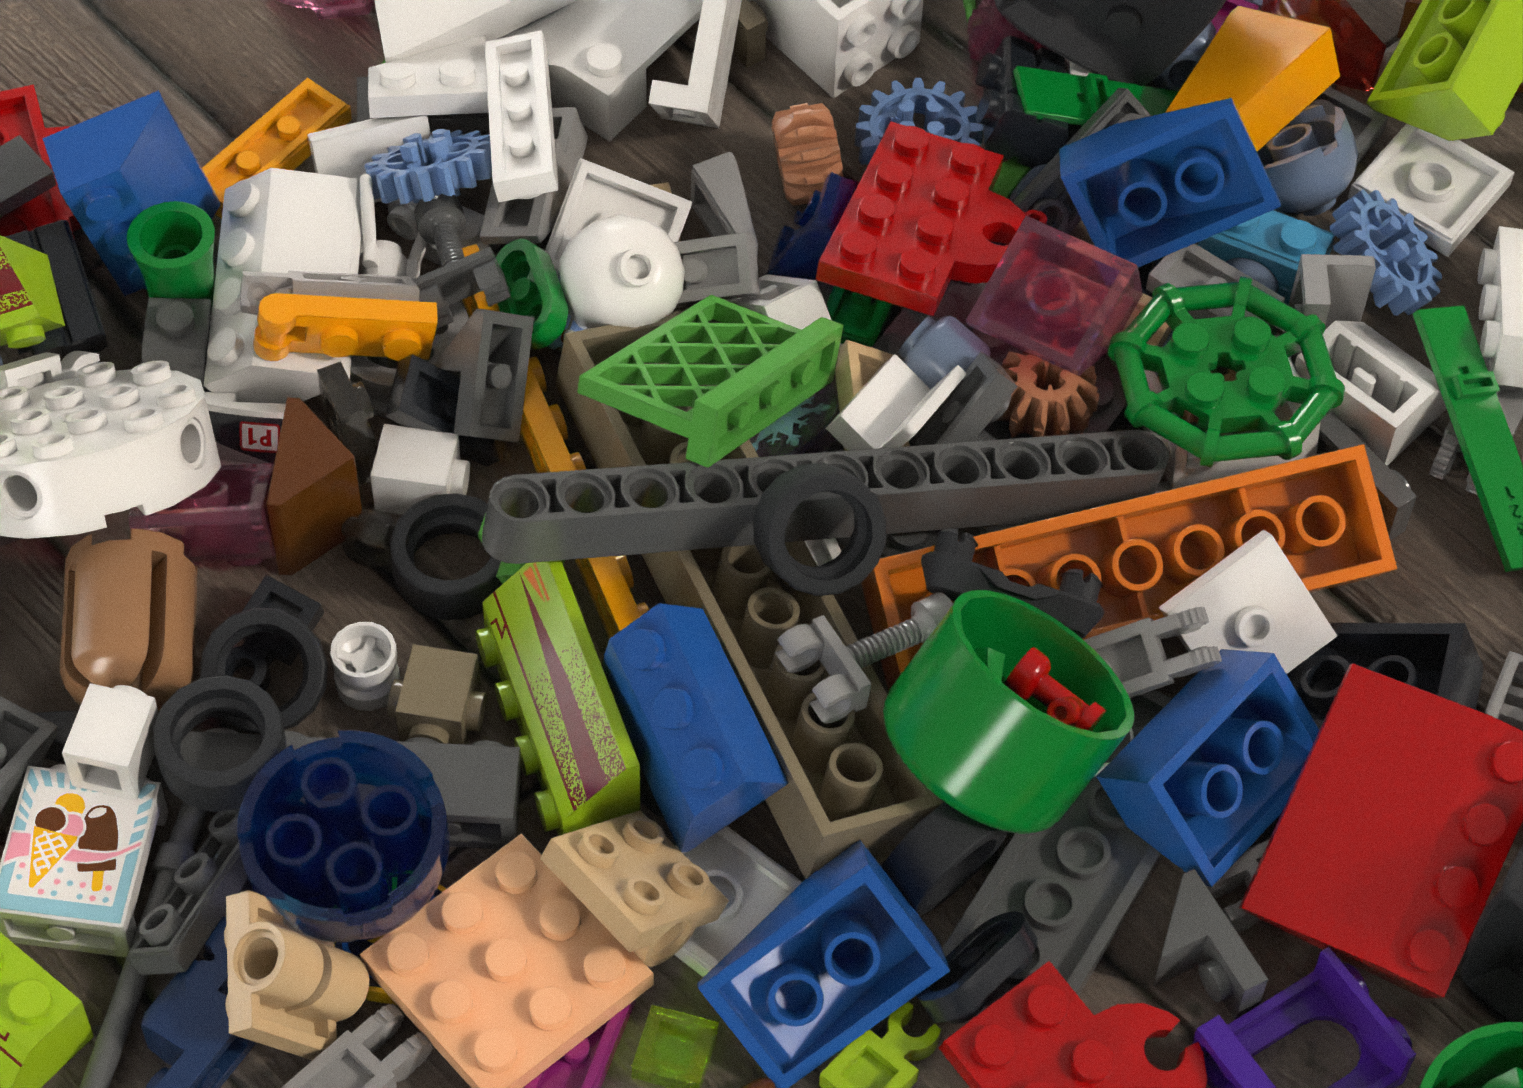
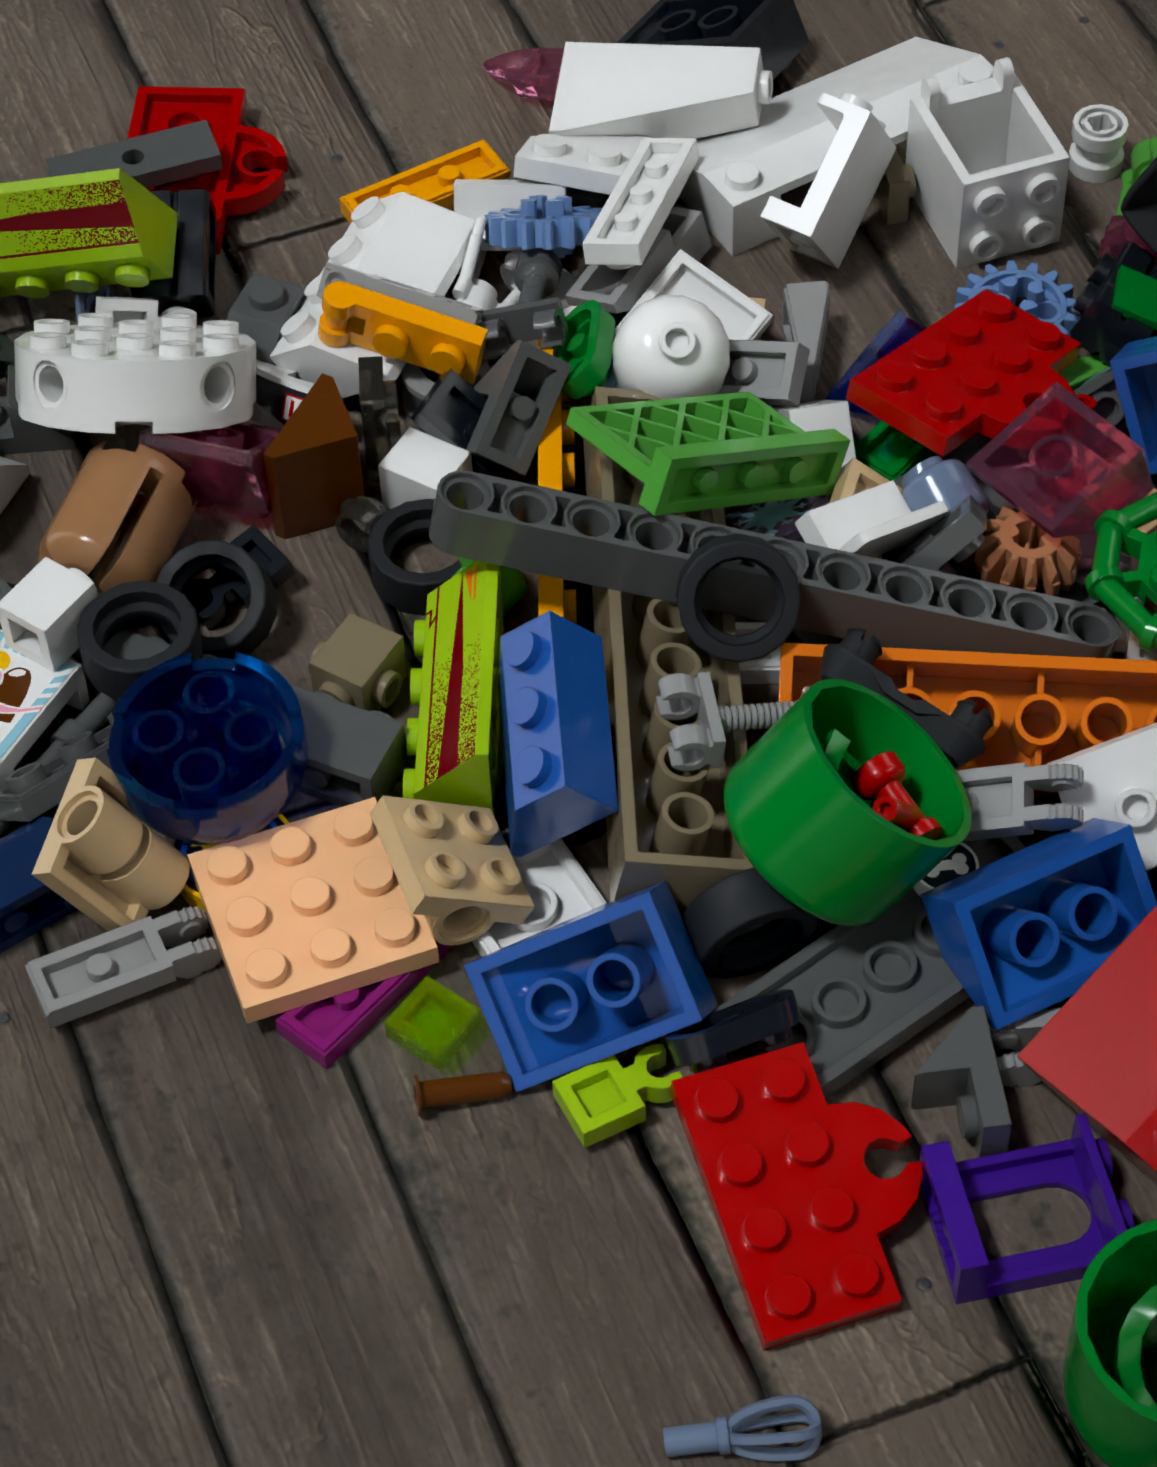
camera: 25 degrees right, 5 degrees down
blue slope [43,90,220,296] -> none
green plant [127,201,215,304] -> none
white wheel [330,622,401,711] -> none
nougat gear [771,103,845,206] -> none

